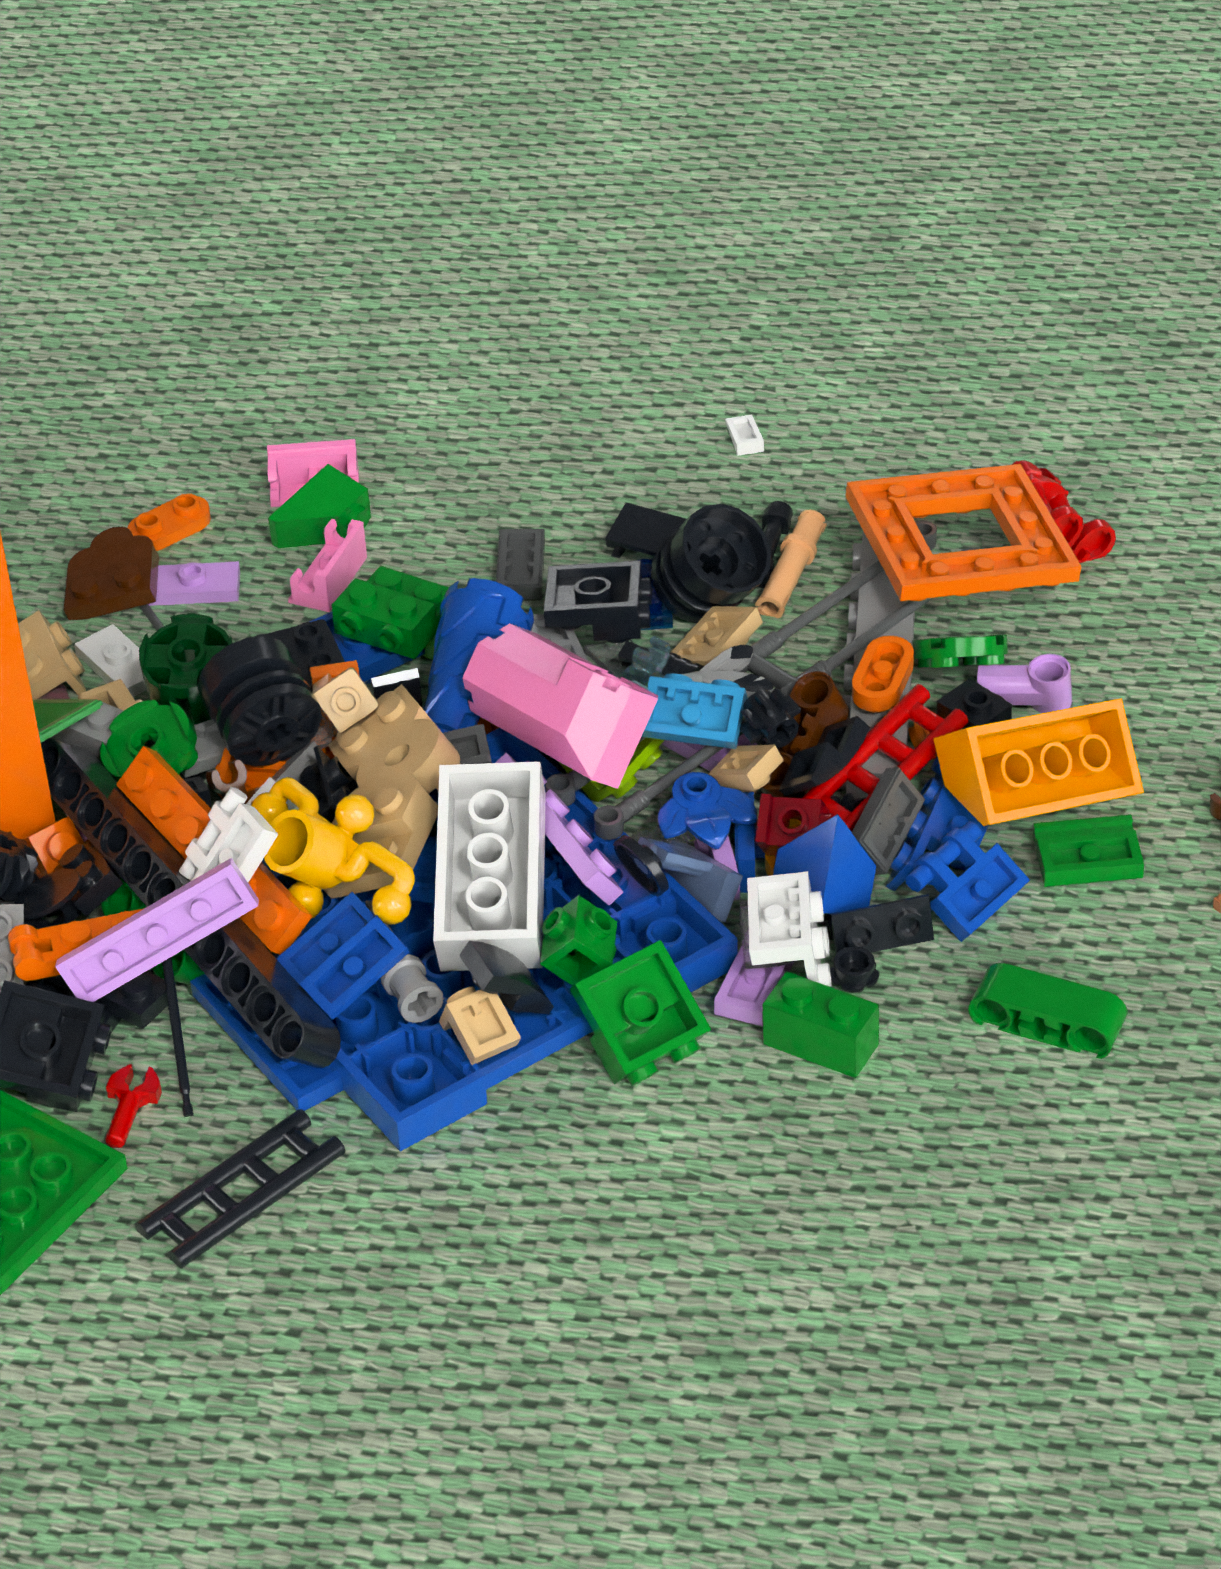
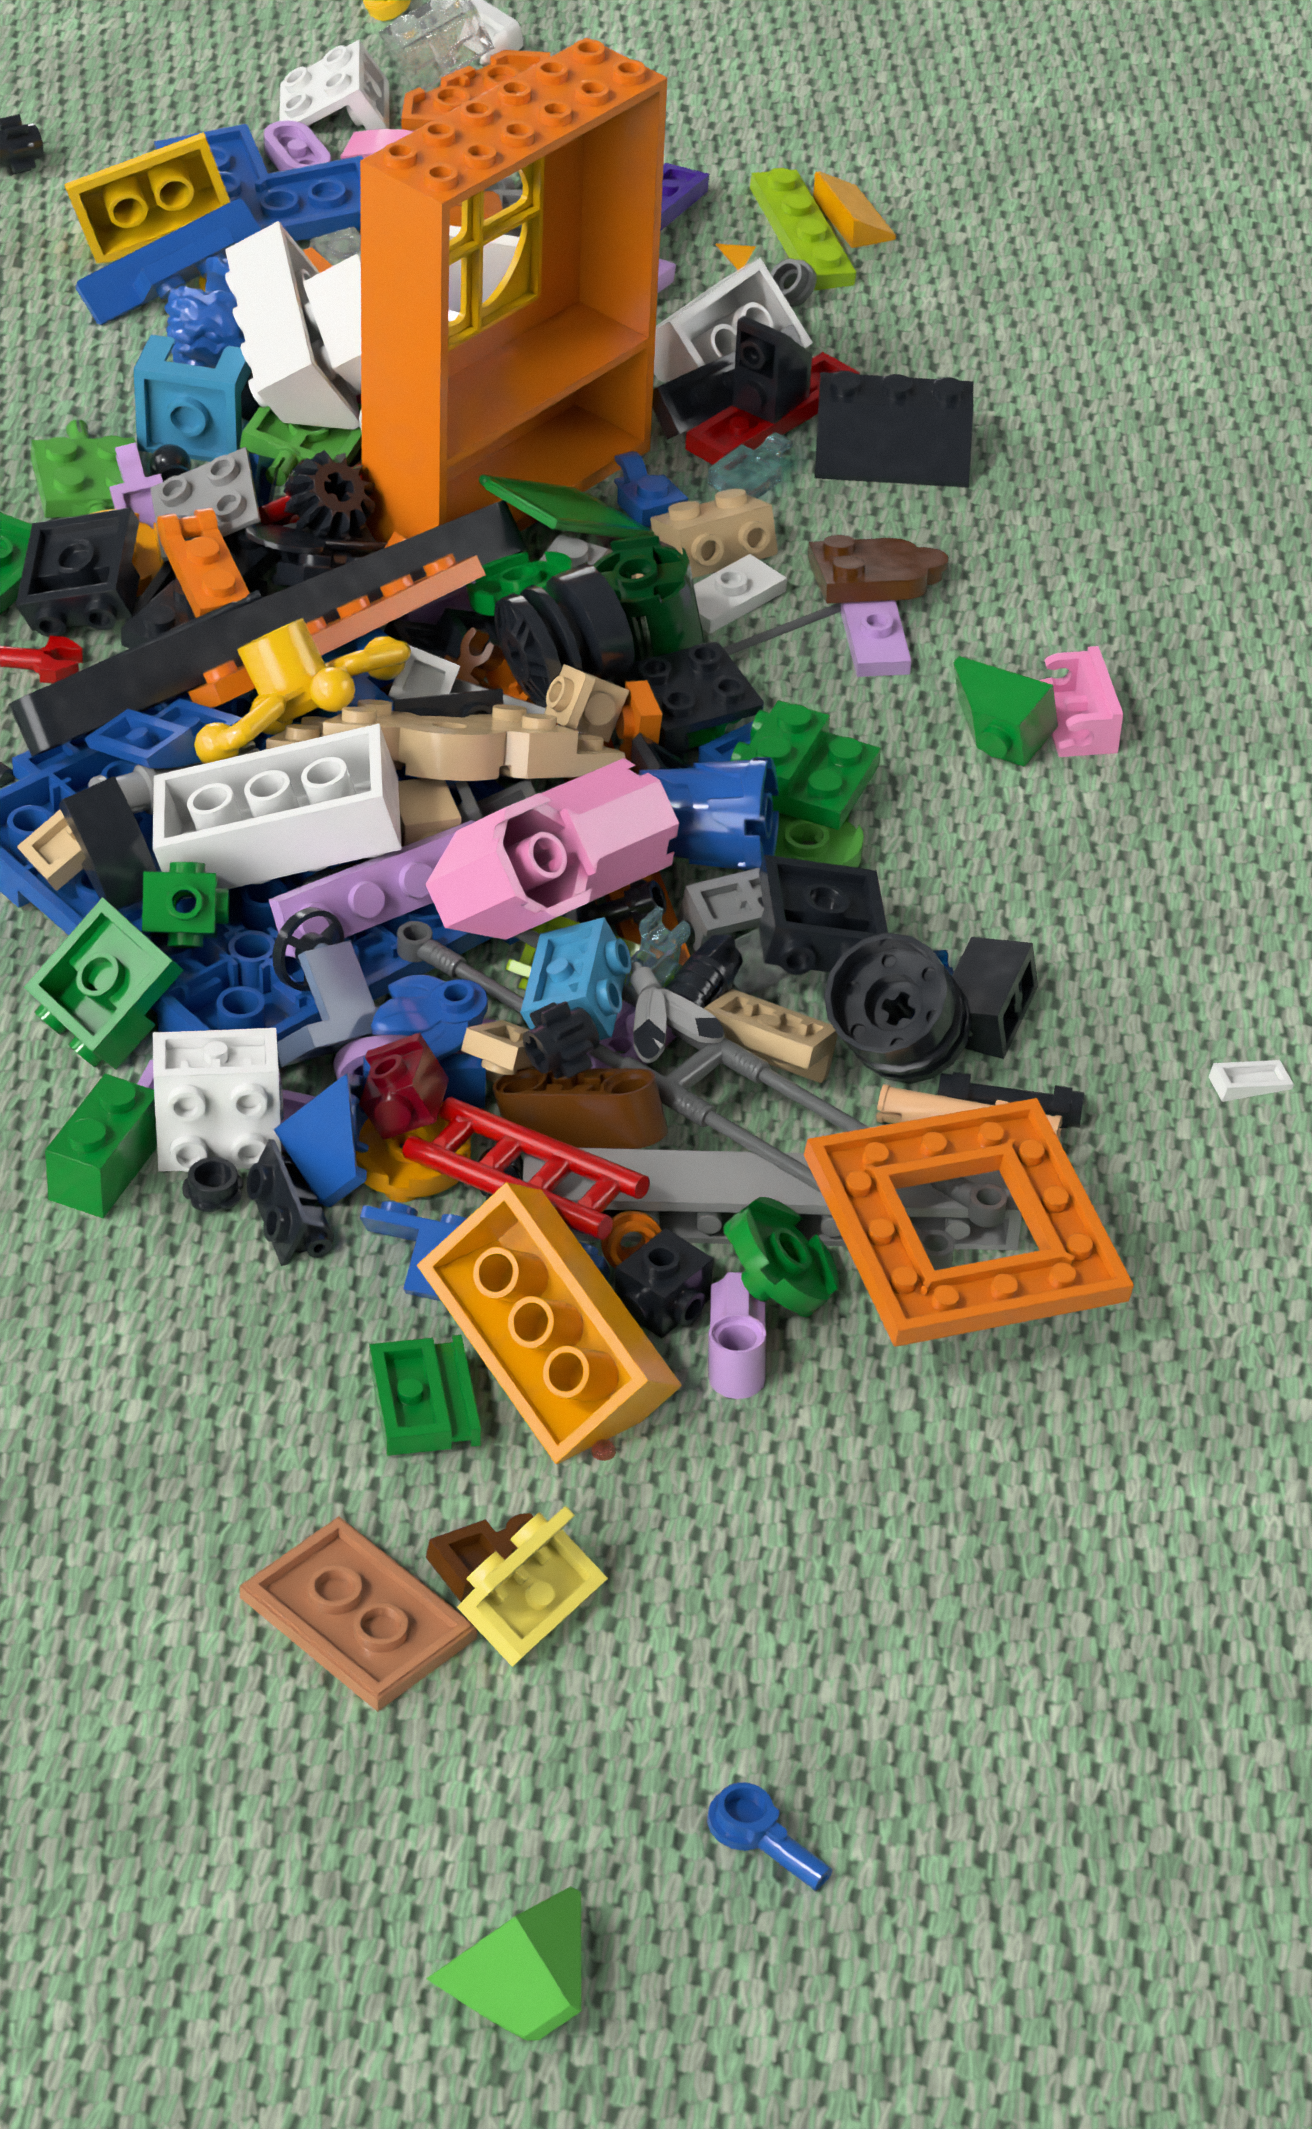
camera: 80 degrees right, 0 degrees up
lavender plate [55,858,259,1002] -> none
orange plate [127,494,211,551] -> none
white plate [179,787,278,882] -> none
bright pink hinge [288,519,367,612] -> none
dark grey plate [496,529,545,600] -> none
black slope [779,716,871,796] -> none
orange plate [852,636,914,713] -> none
dark grey plate [852,767,925,875] -> none
blue plate [905,821,1030,942] -> none
green beam [968,963,1128,1059] -> none
red piece [1012,460,1116,563] -> none

